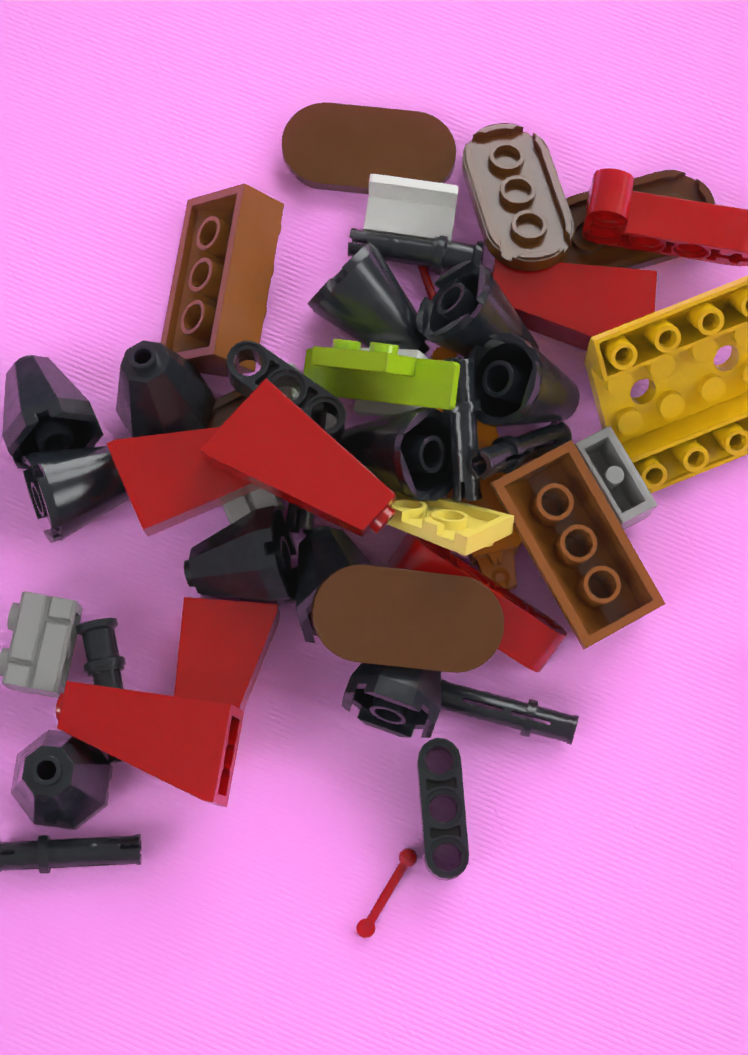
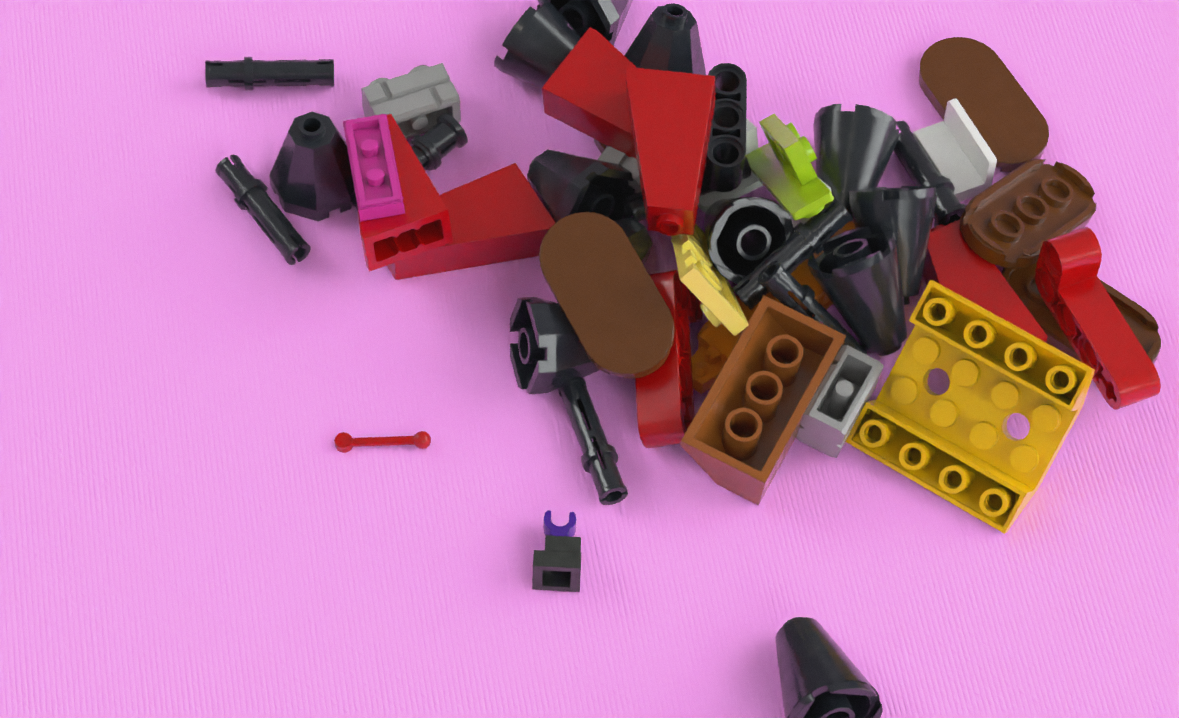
camera: 55 degrees right, 20 degrees down
dark orange slope [161,183,284,377] -> none
black beam [417,738,469,881] -> none
none -> dark pink tile [343,114,405,222]
none -> pearl dark grey piece [532,510,582,592]

